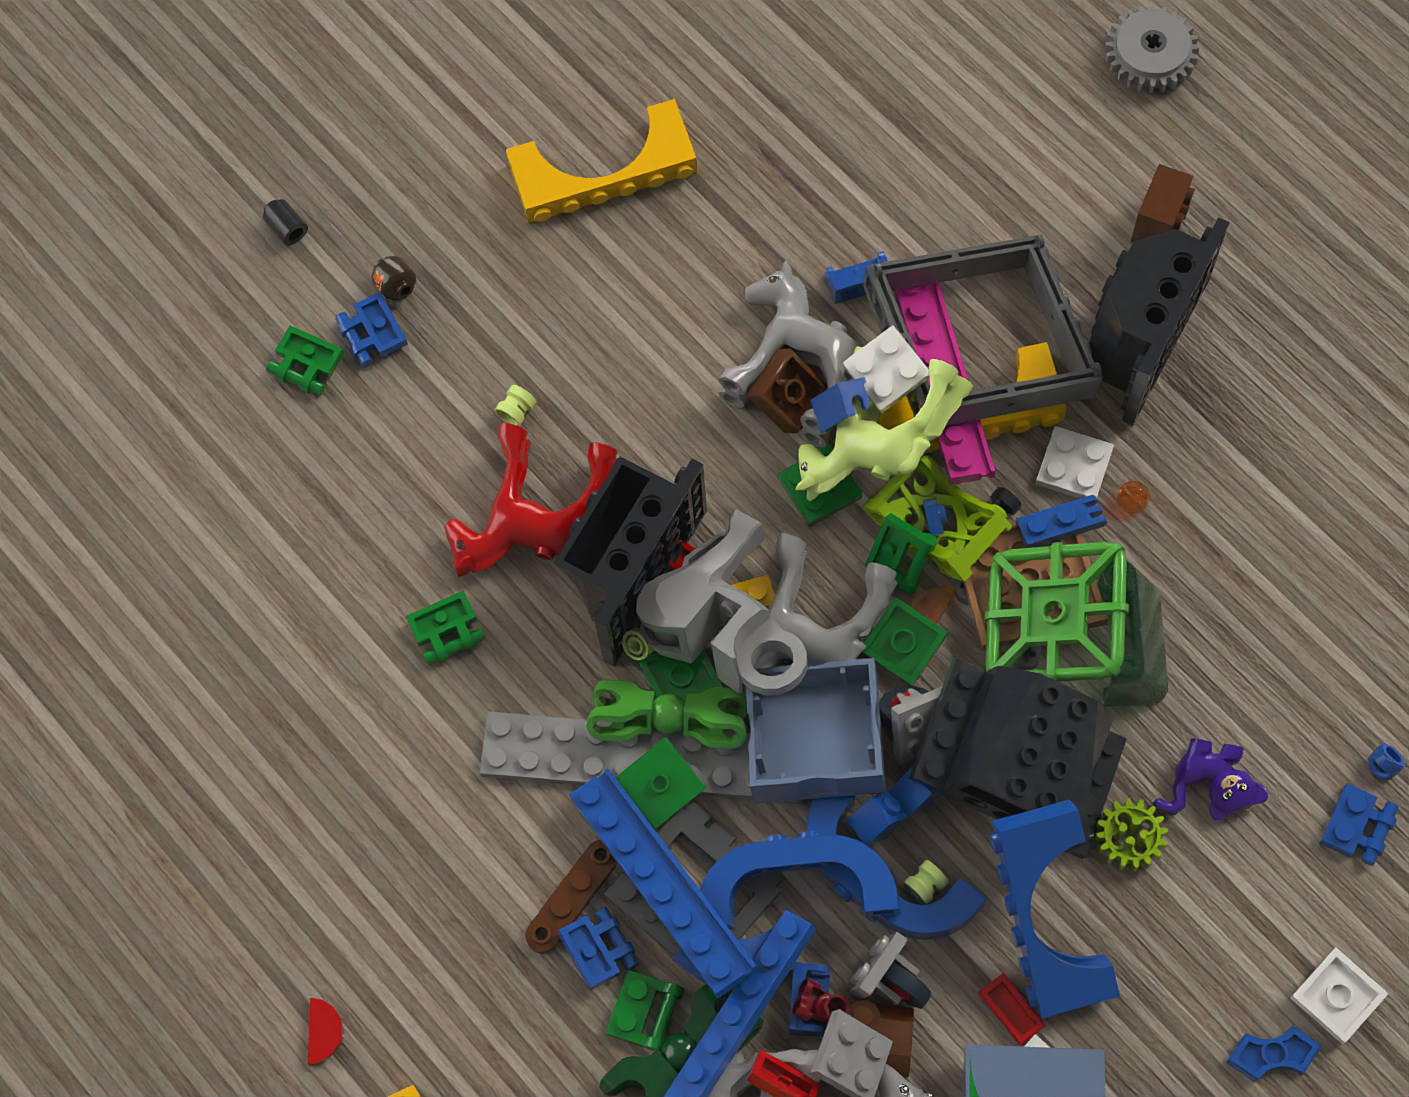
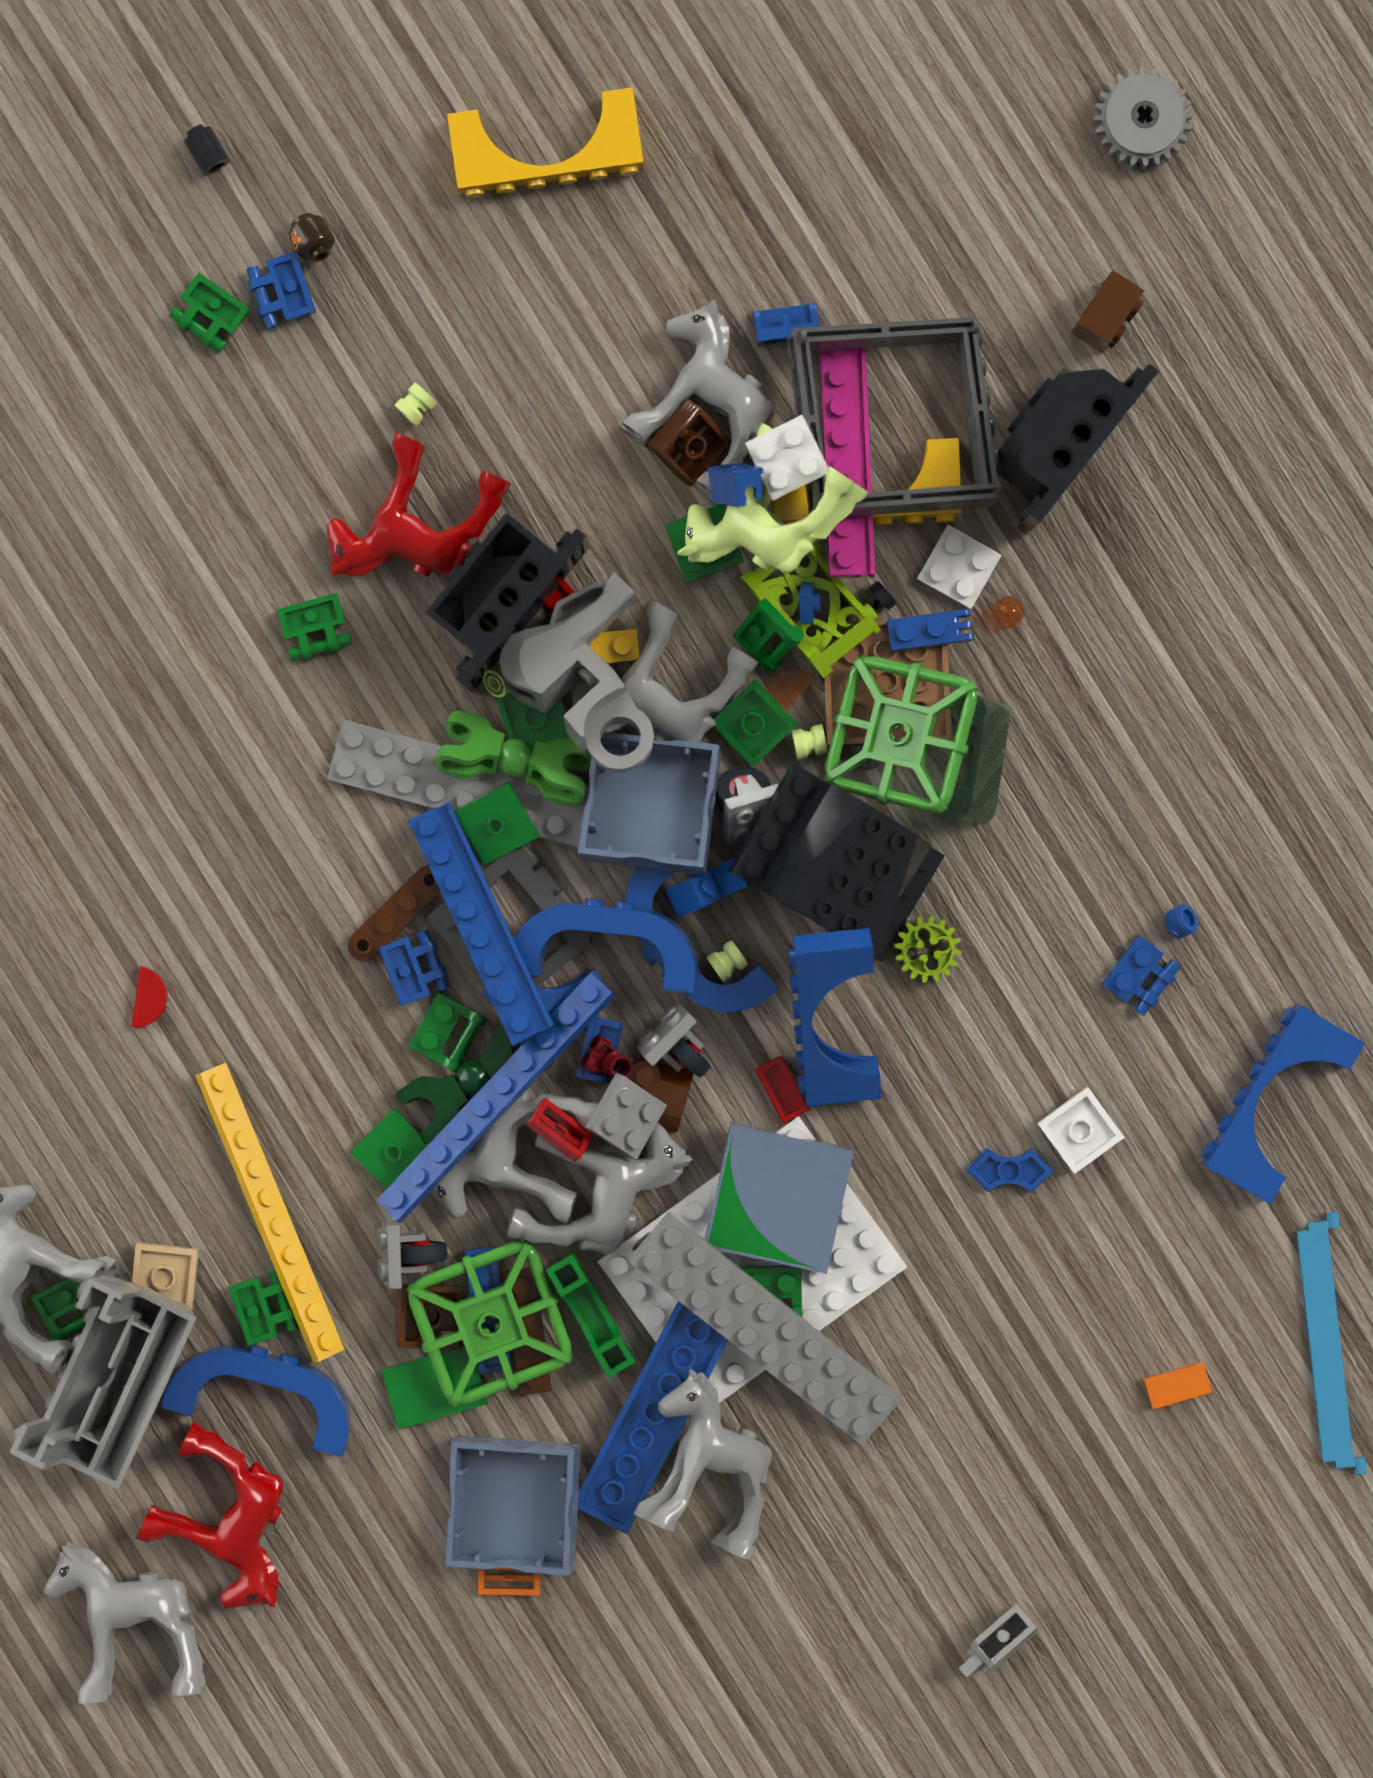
camera: 10 degrees right, 20 degrees up
dark purple animal [1152,738,1268,820] -> none
none -> yellowish green wheel [791,724,828,760]

